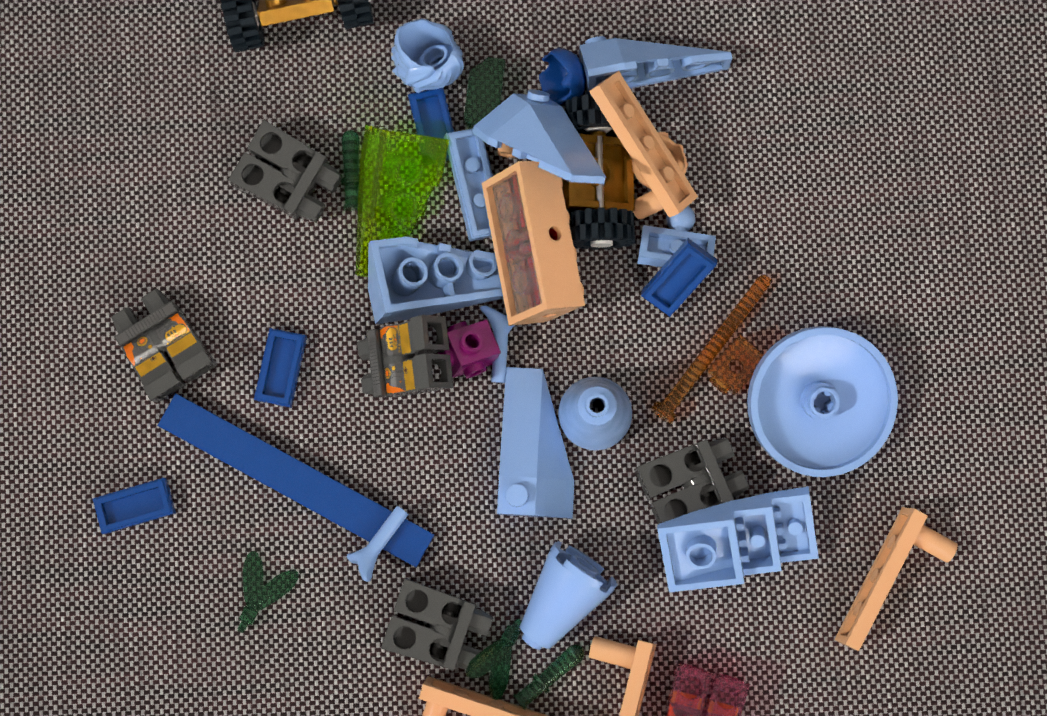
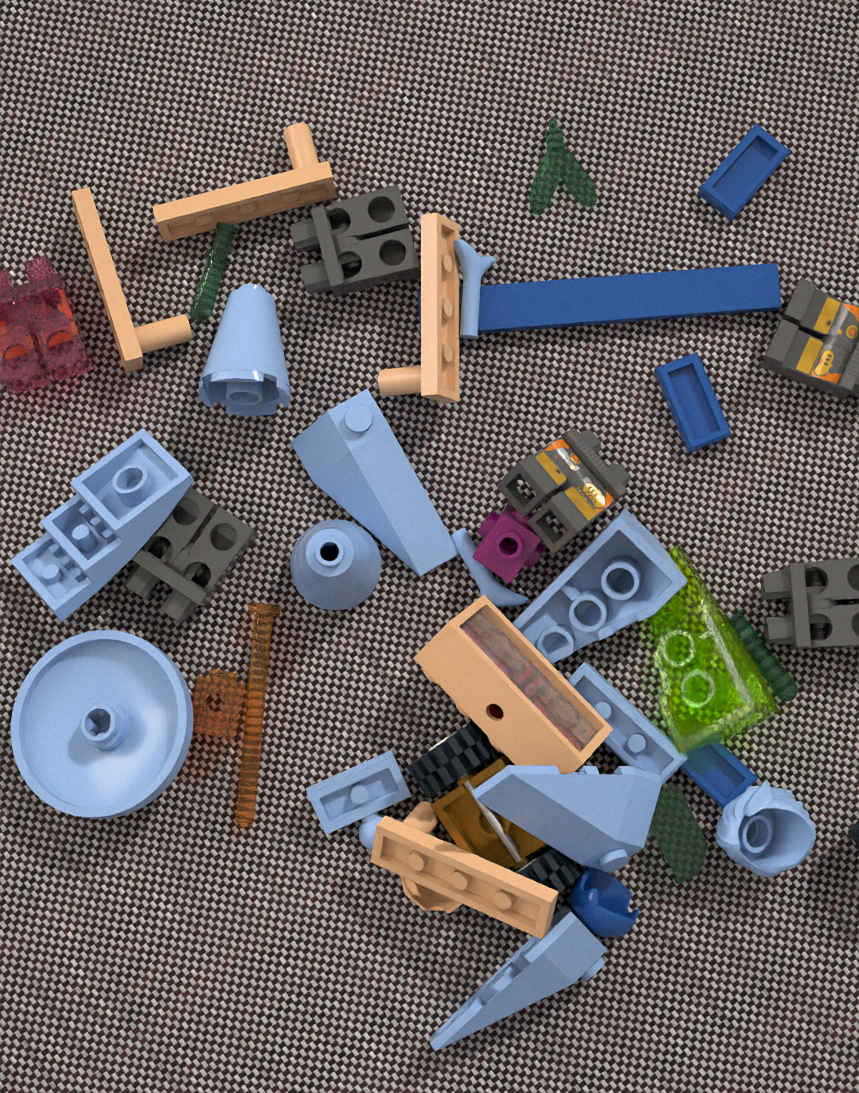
camera: 140 degrees right, 0 degrees up
clear green piece [466,619,521,700] -> none
blue tile [641,238,717,317] -> none
none -> light nougat piece [378,213,460,404]

